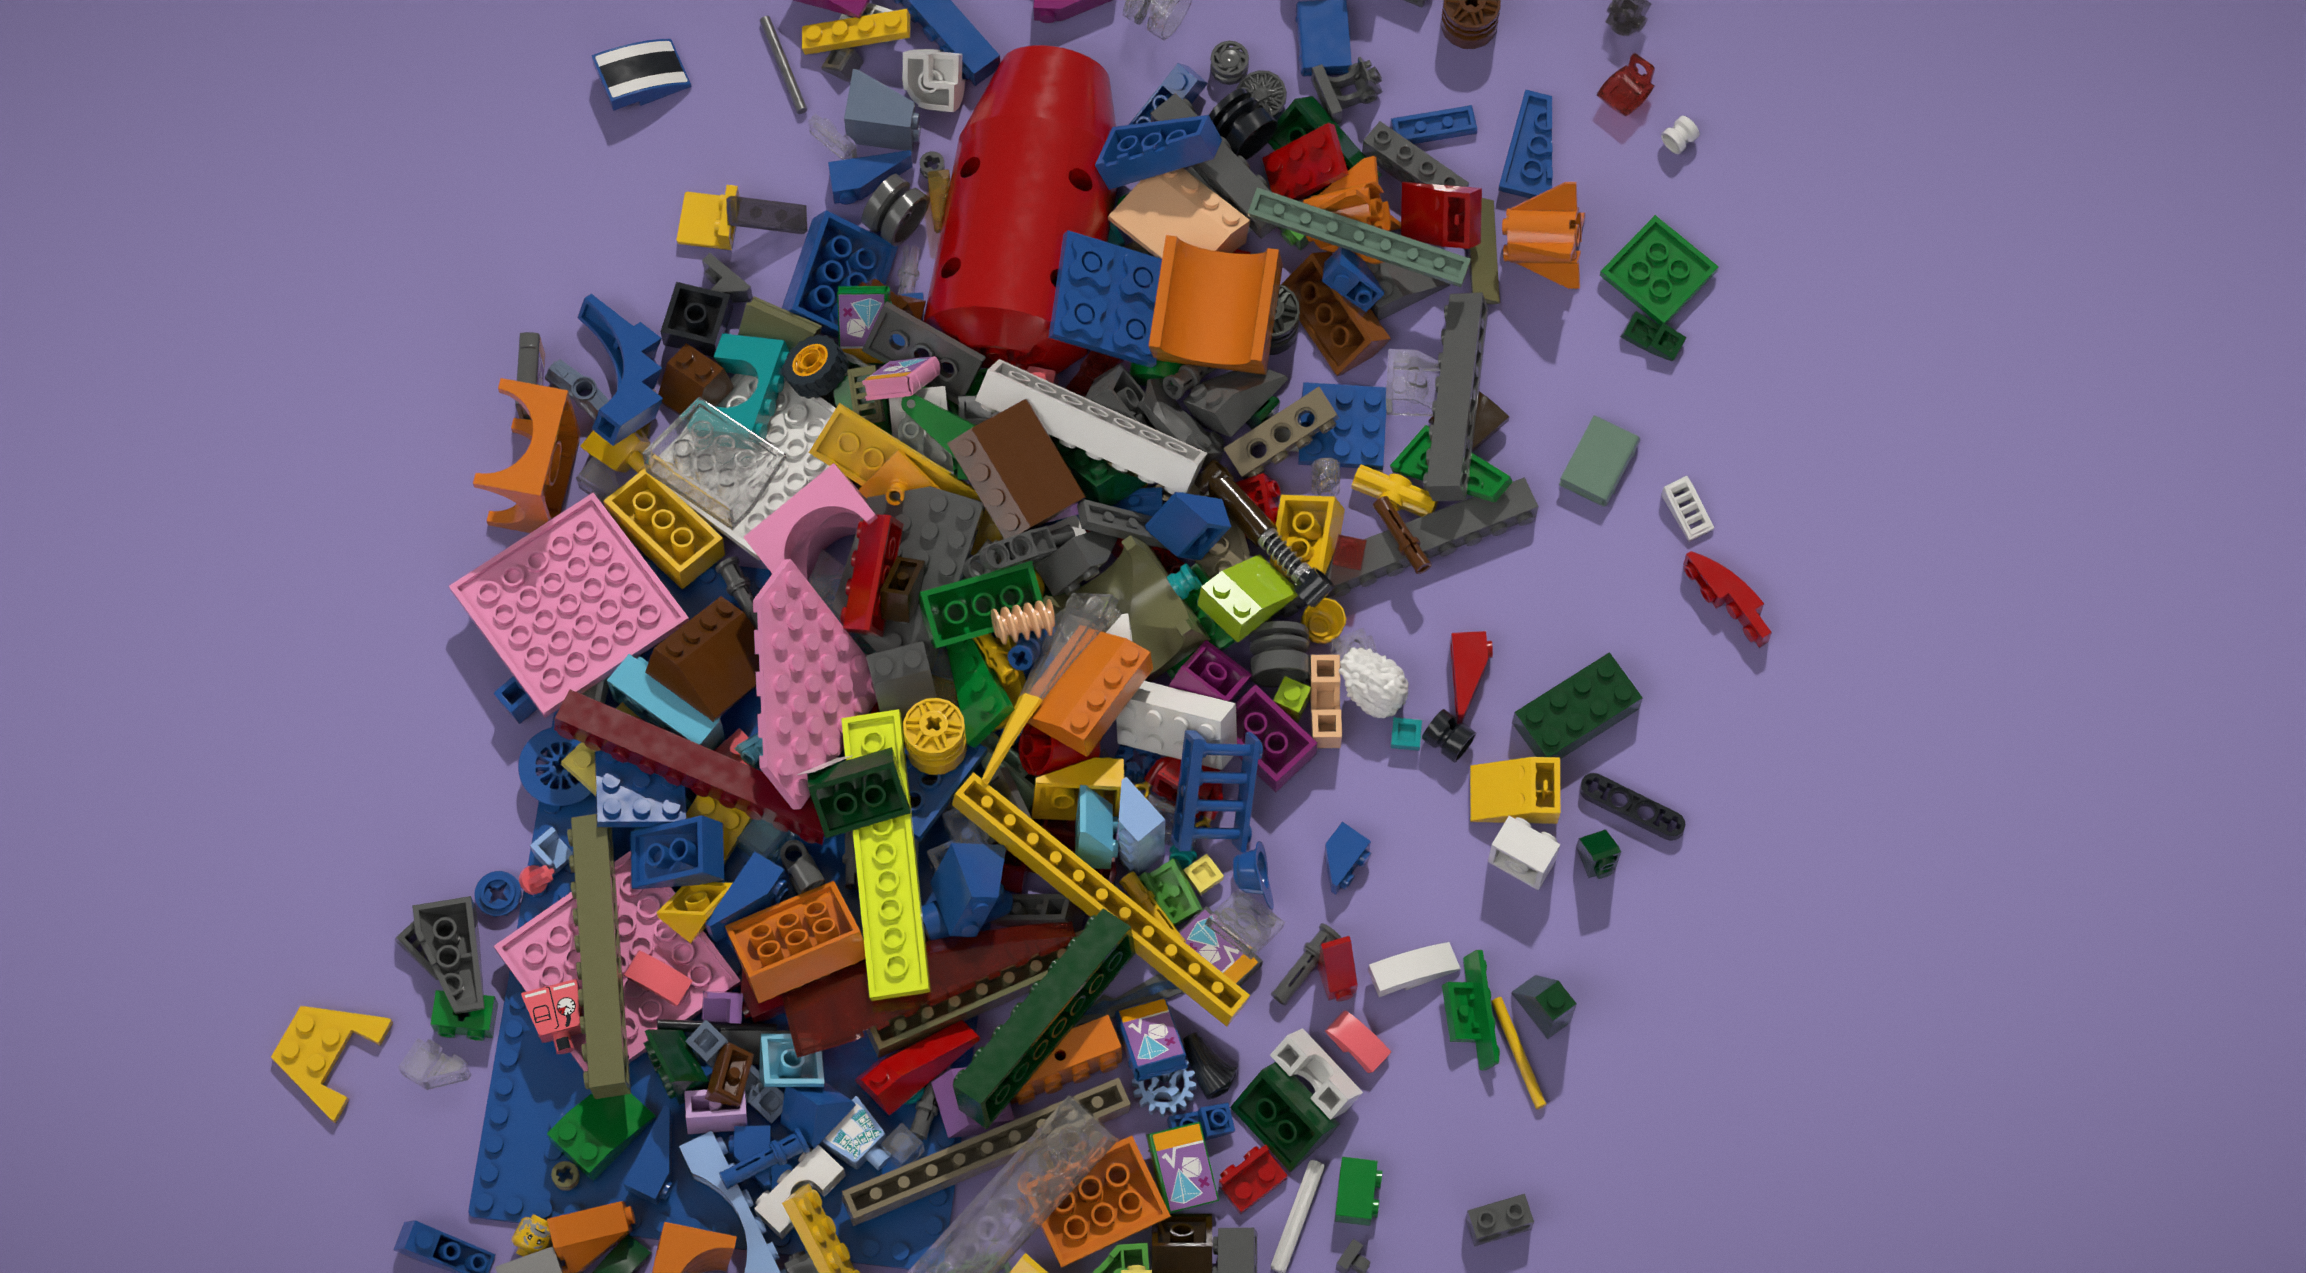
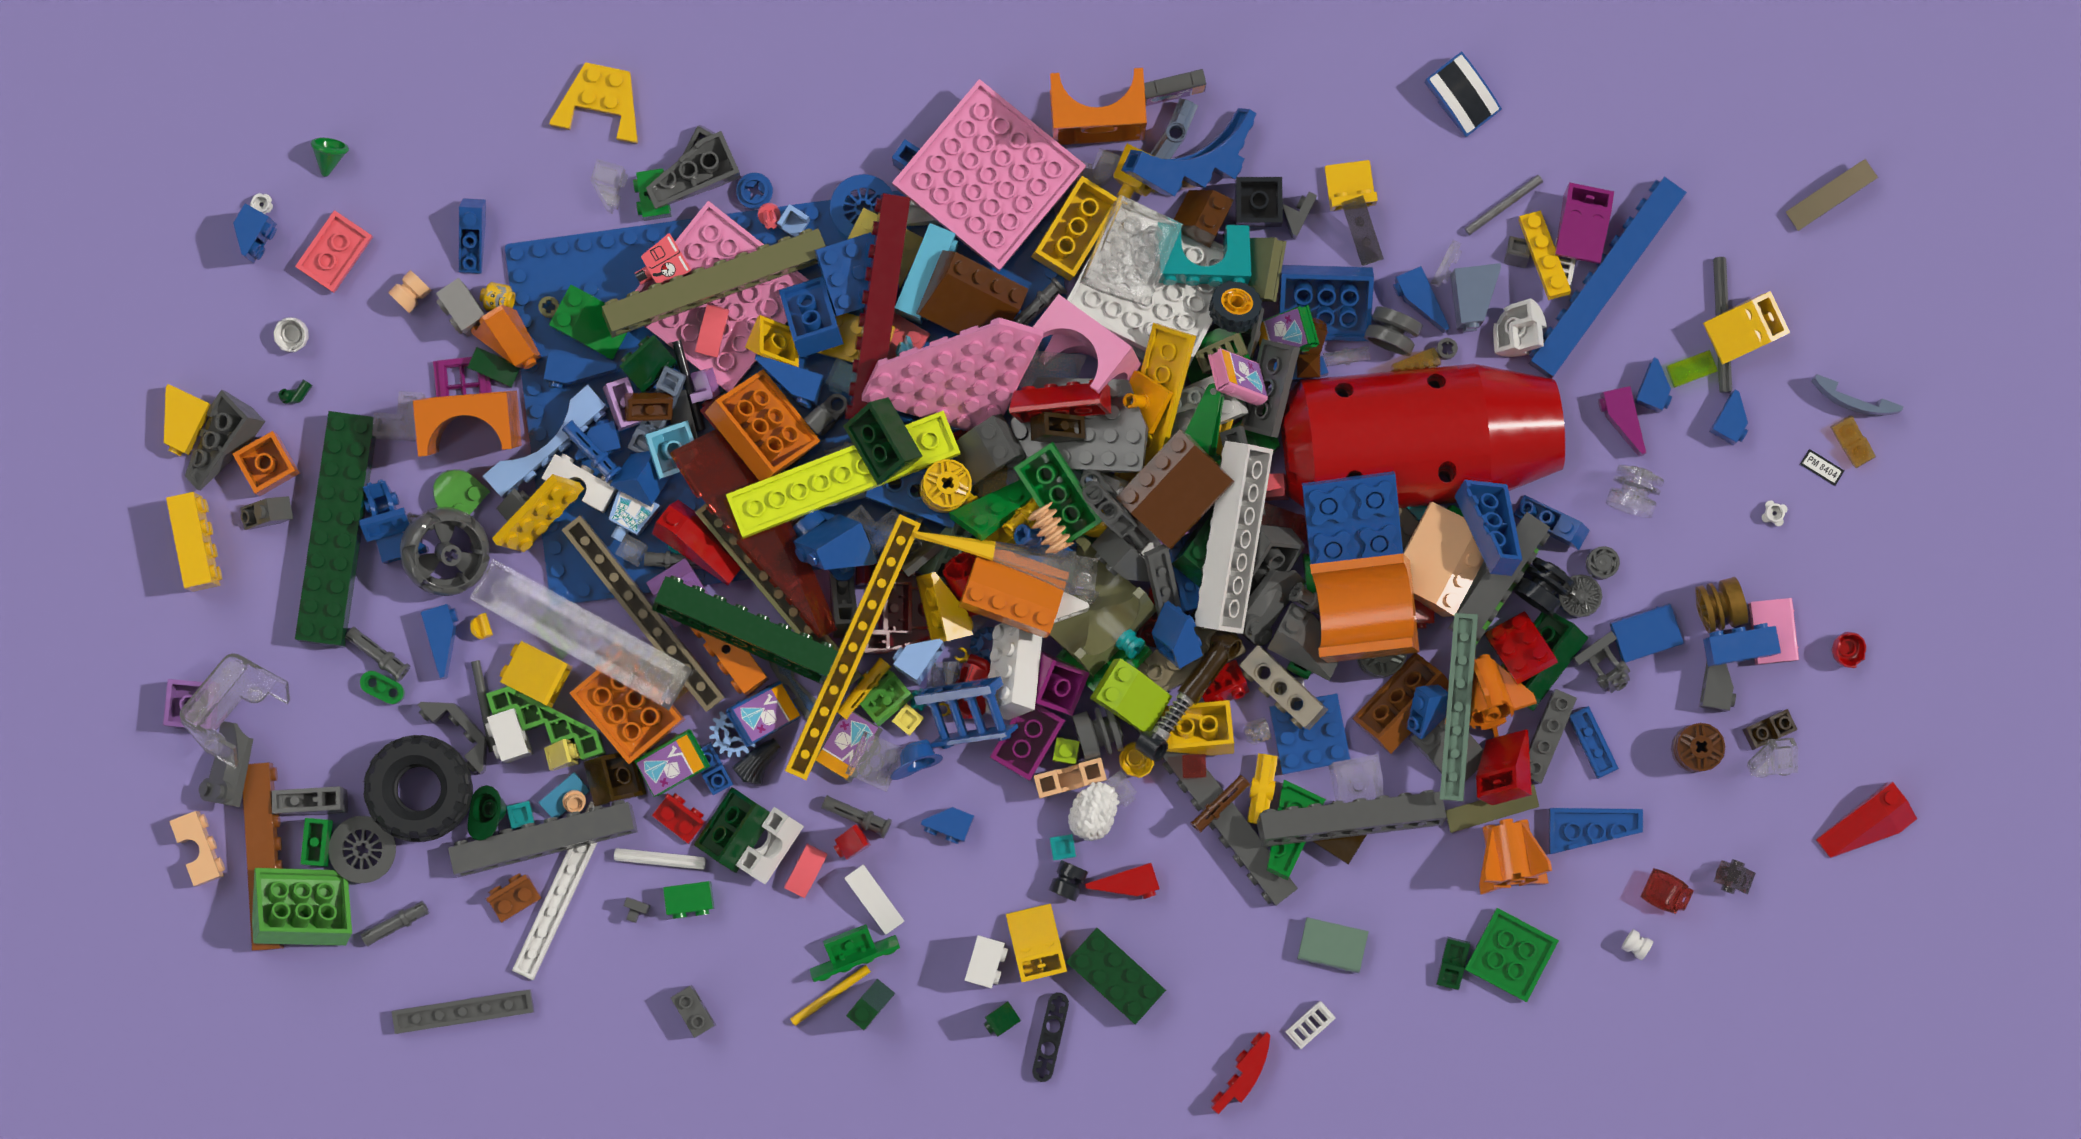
camera: 75 degrees right, 15 degrees up
white sticker [797,755,853,775] -> none
medium azure slope [1075,785,1118,869] -> none

